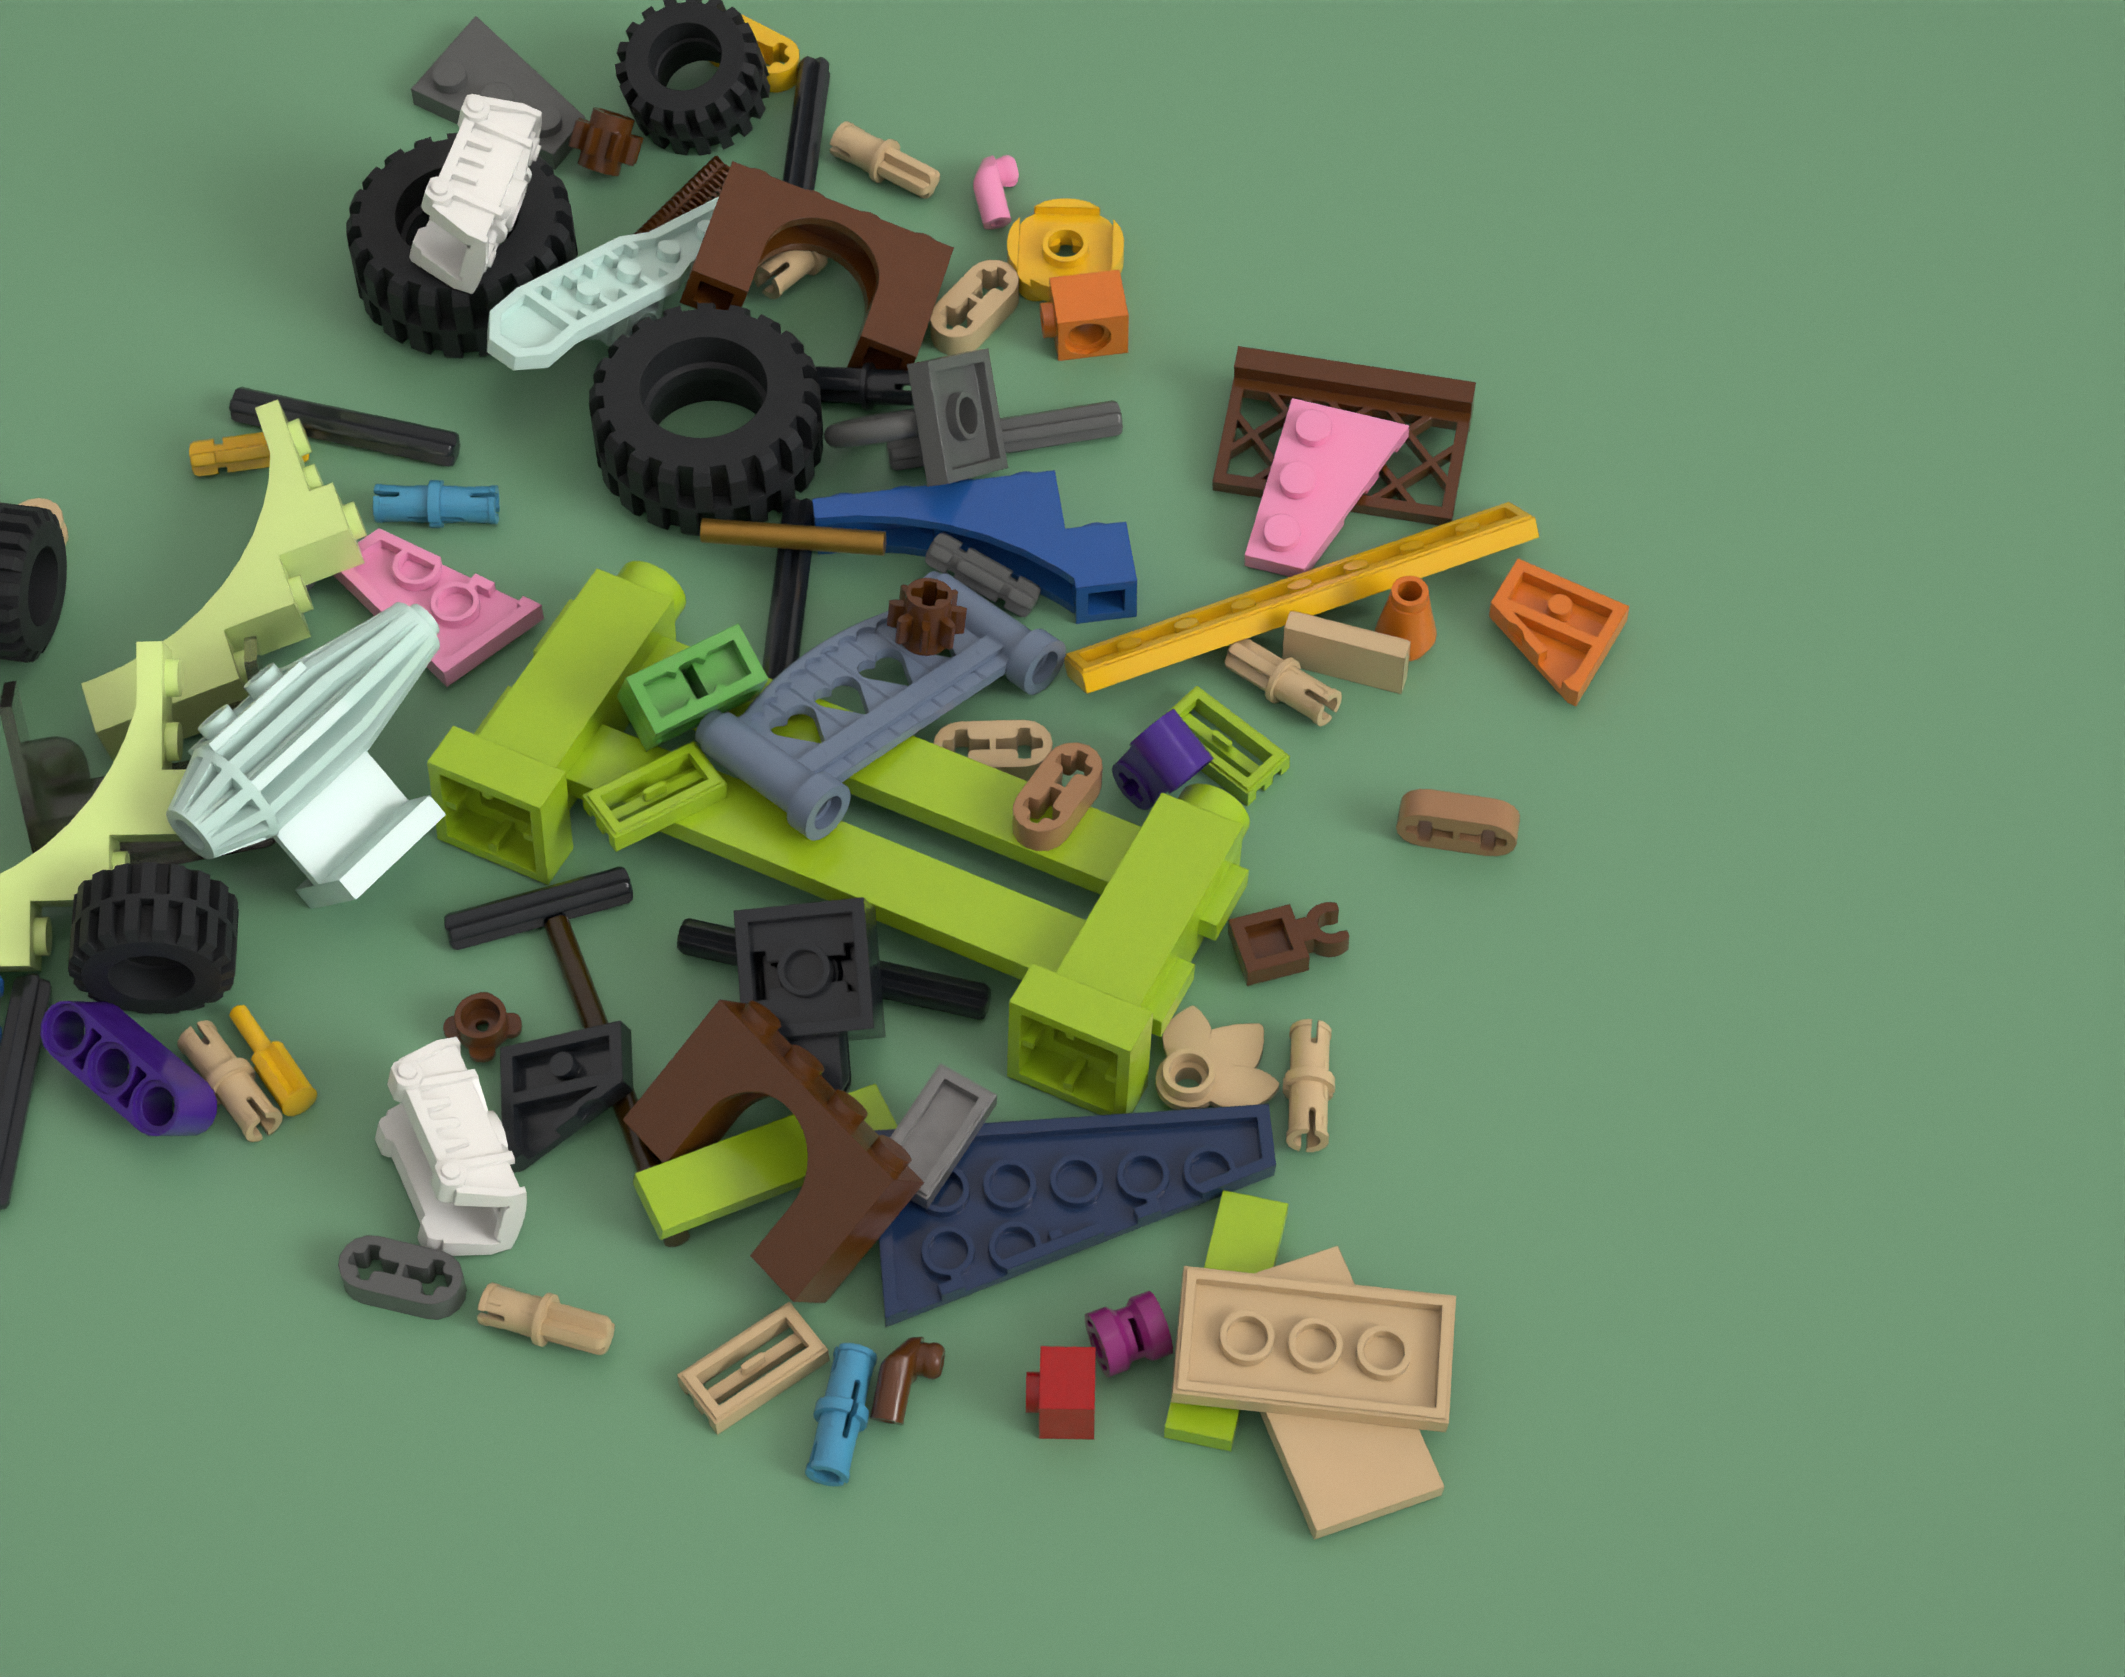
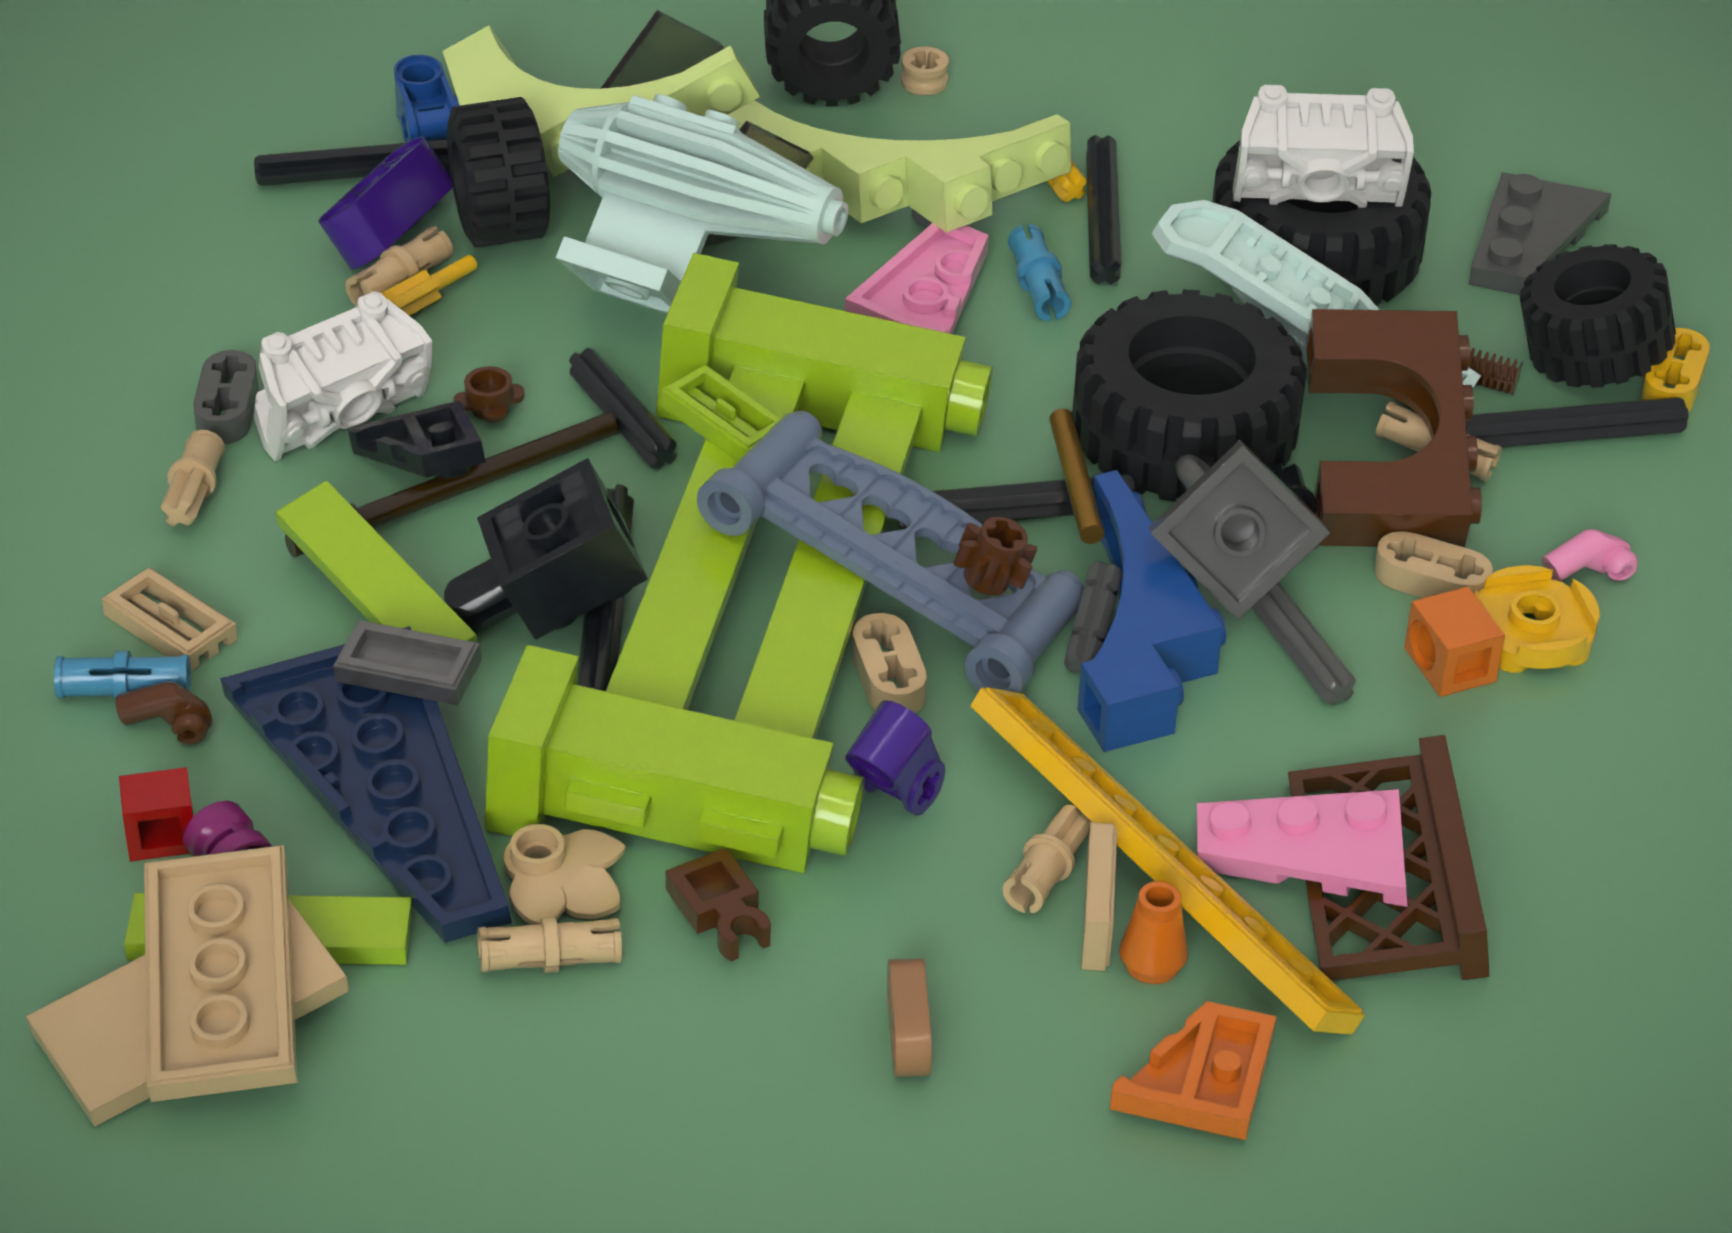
camera: 75 degrees right, 15 degrees down
reddish brown gear [568,107,644,176] -> none
bright green brick [617,623,769,752] -> none
reddish brown arch [623,999,924,1303] -> none
tan axle [830,121,940,199] -> none
medium nougat beam [1012,742,1103,851] -> none
lime tile [1164,686,1290,807] -> none

